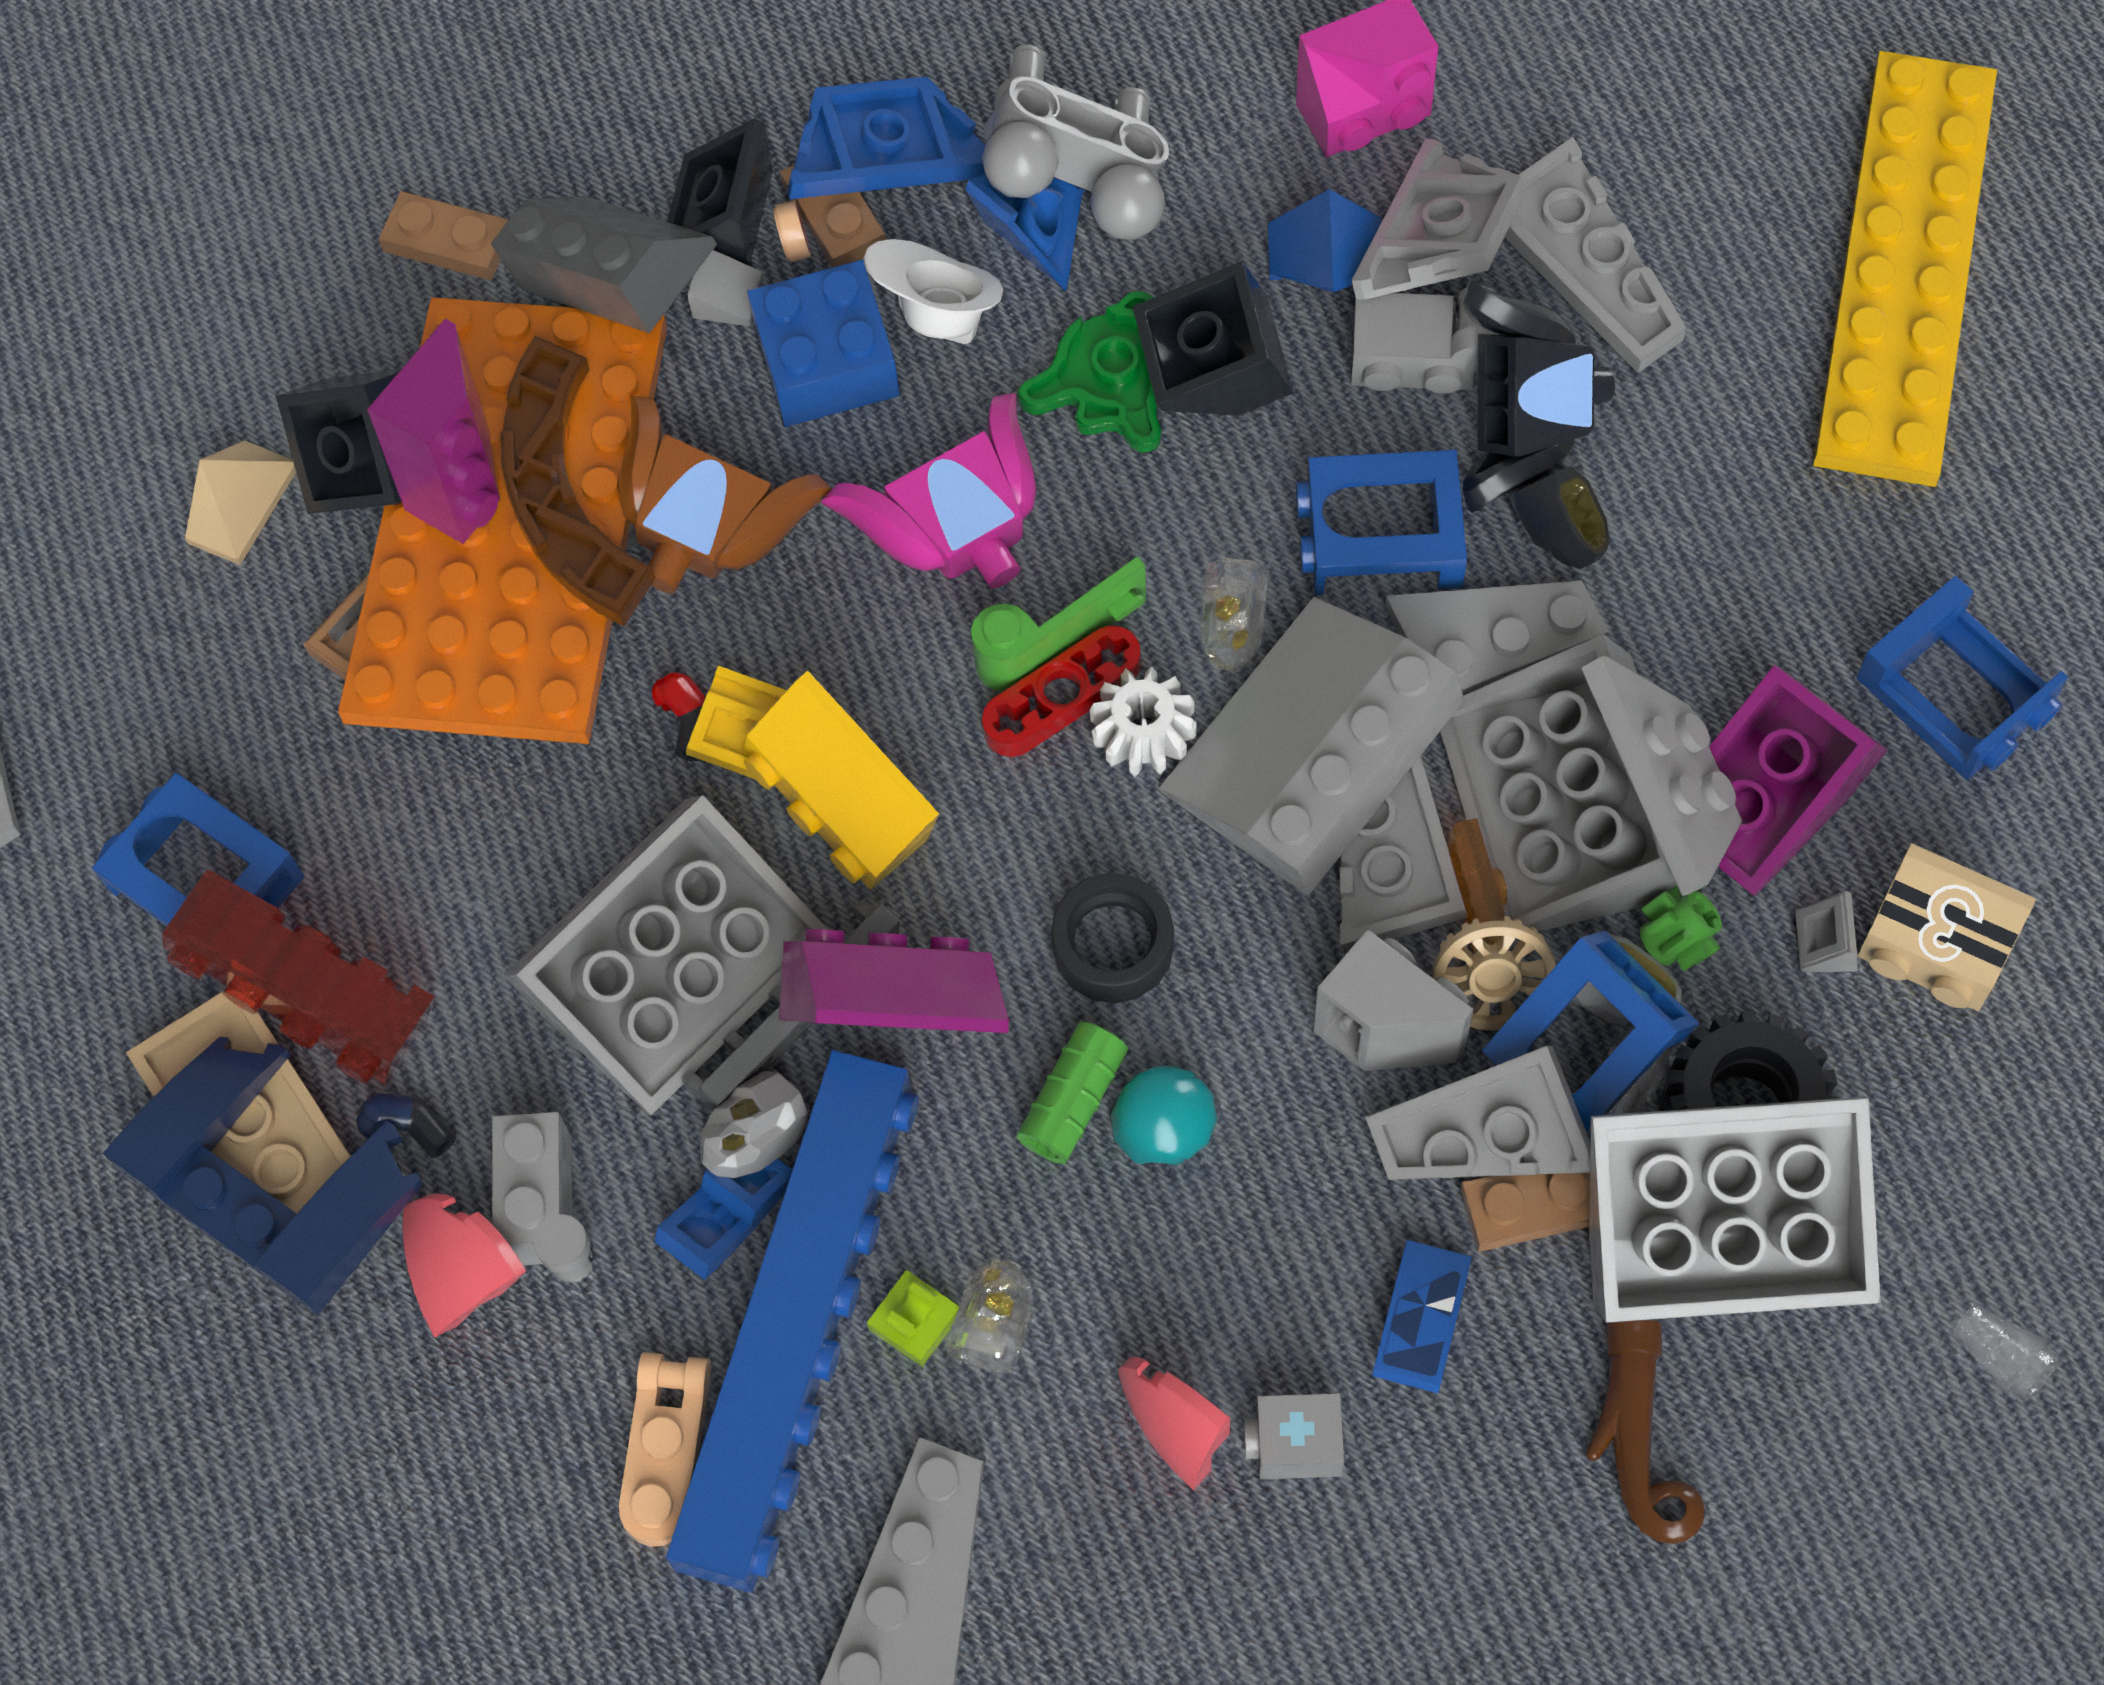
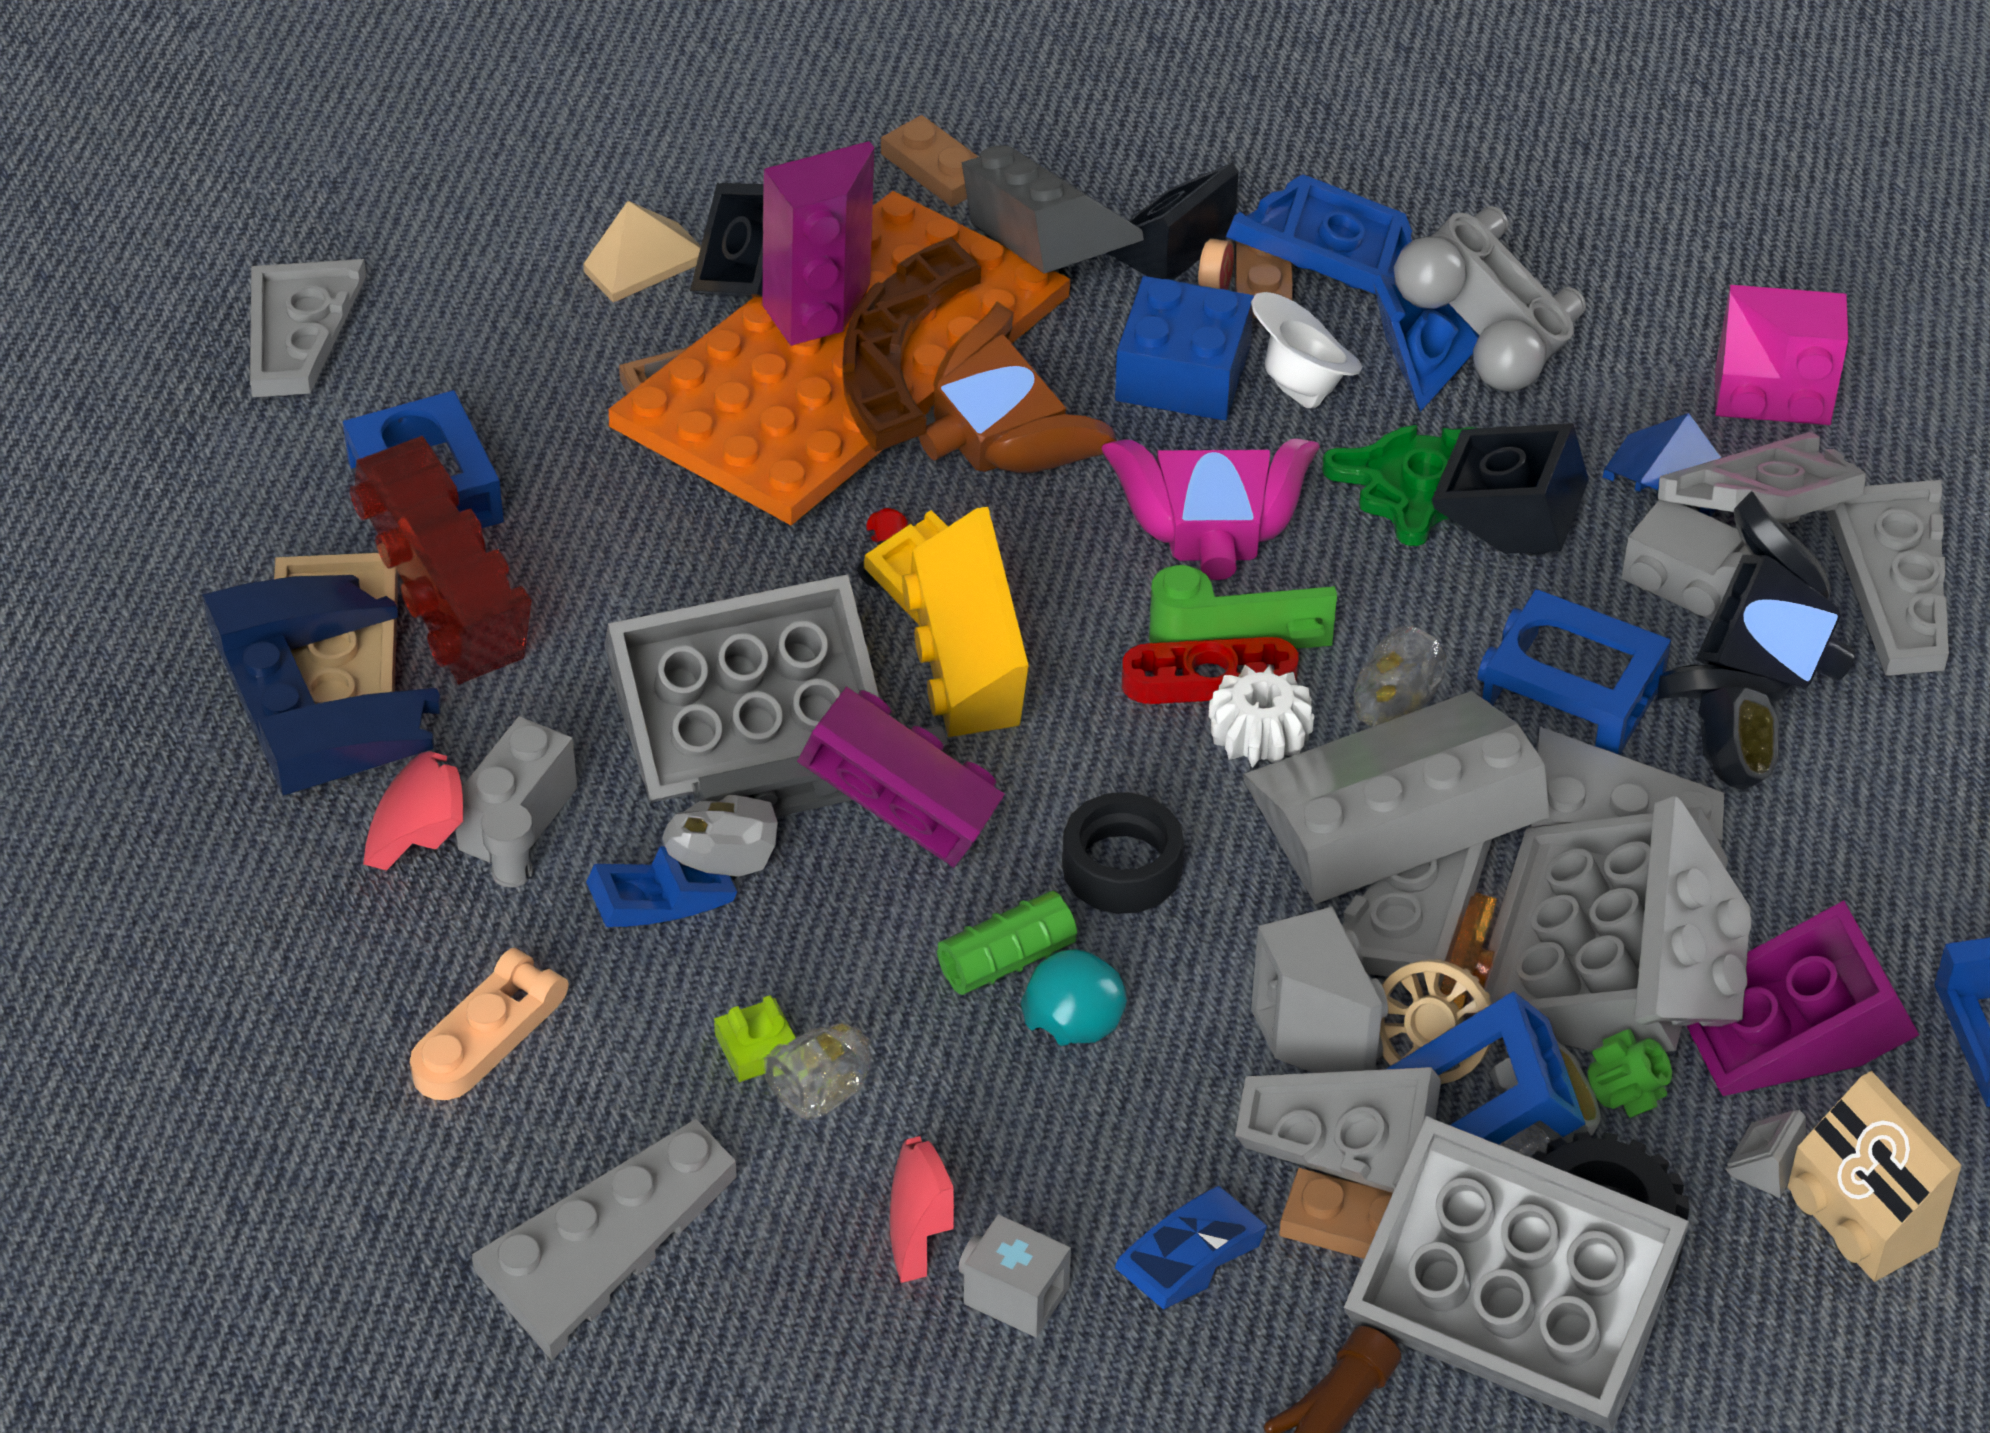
camera: 25 degrees right, 20 degrees down
arm [356,1093,456,1158] -> none
blue brick [666,1050,919,1594] -> none
light grey slope [688,250,763,326] -> none

